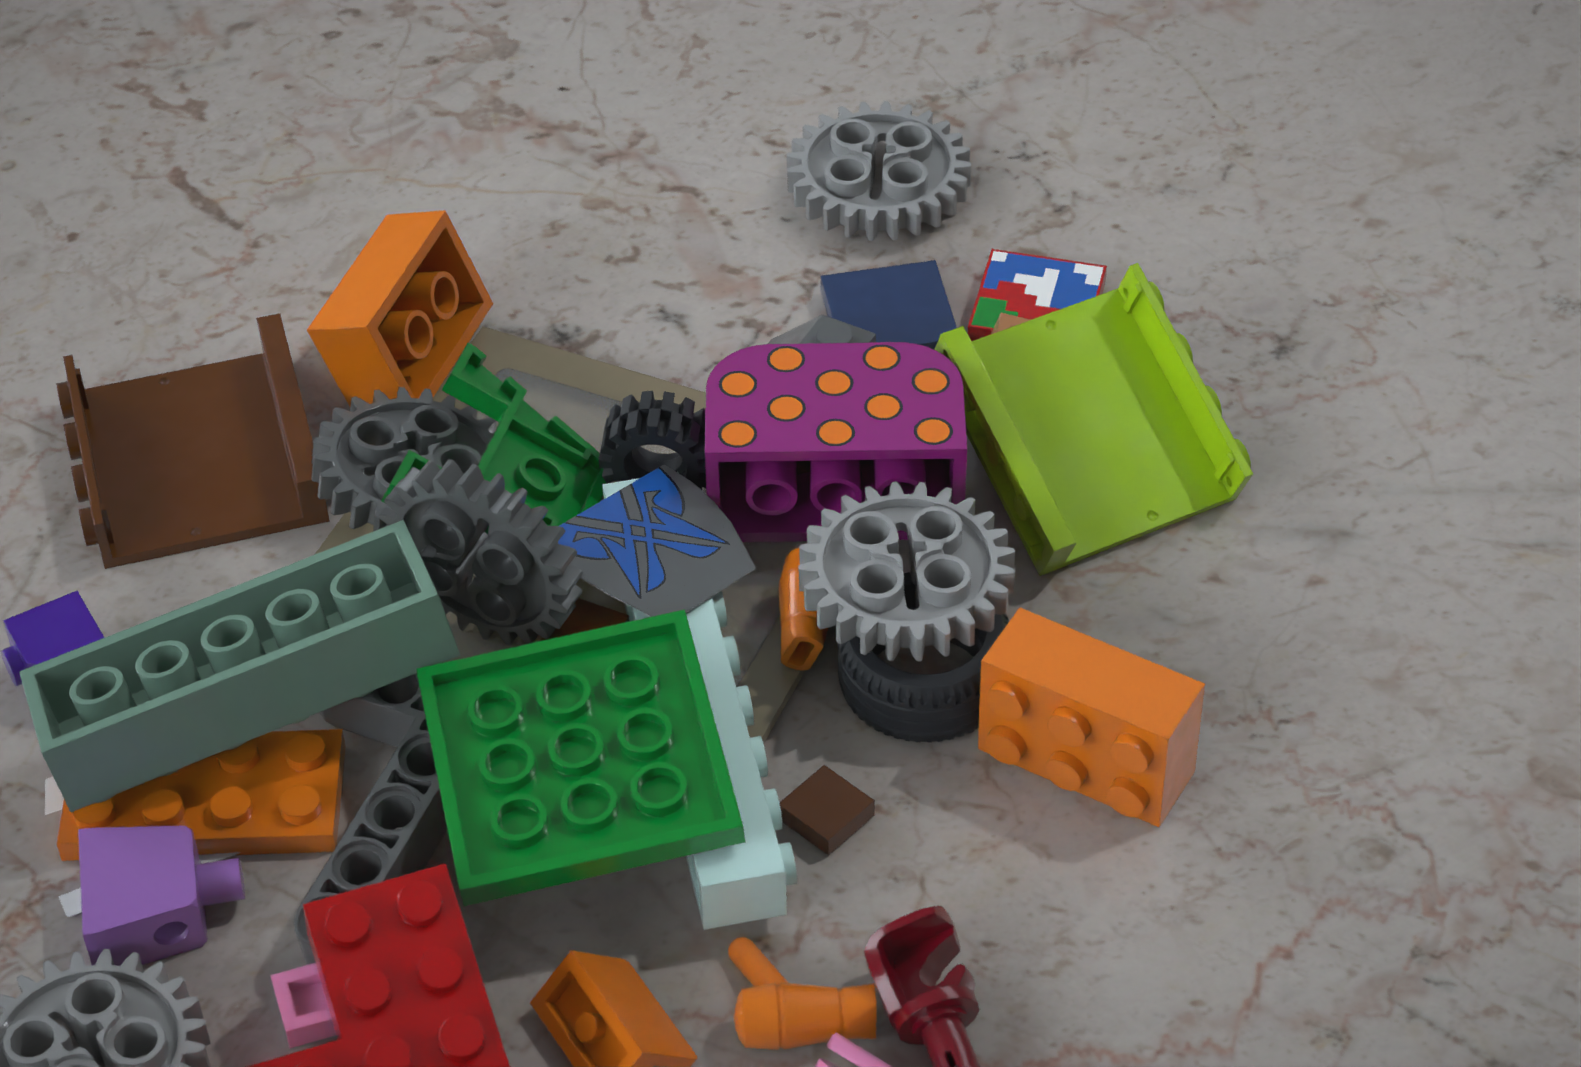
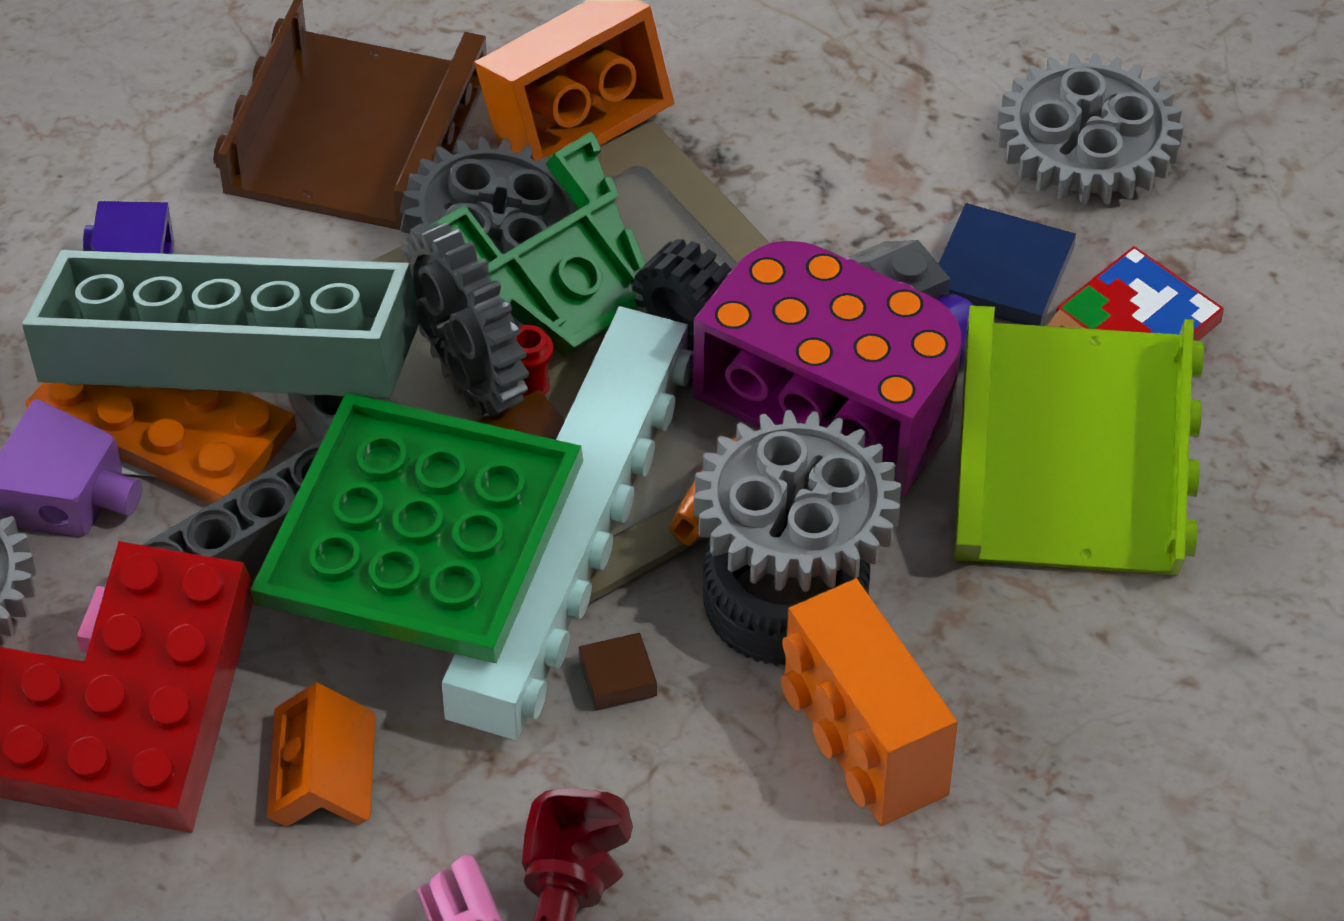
camera: 30 degrees right, 5 degrees up
sticker [558,465,756,617] -> none
orange piece [728,937,877,1050] -> none

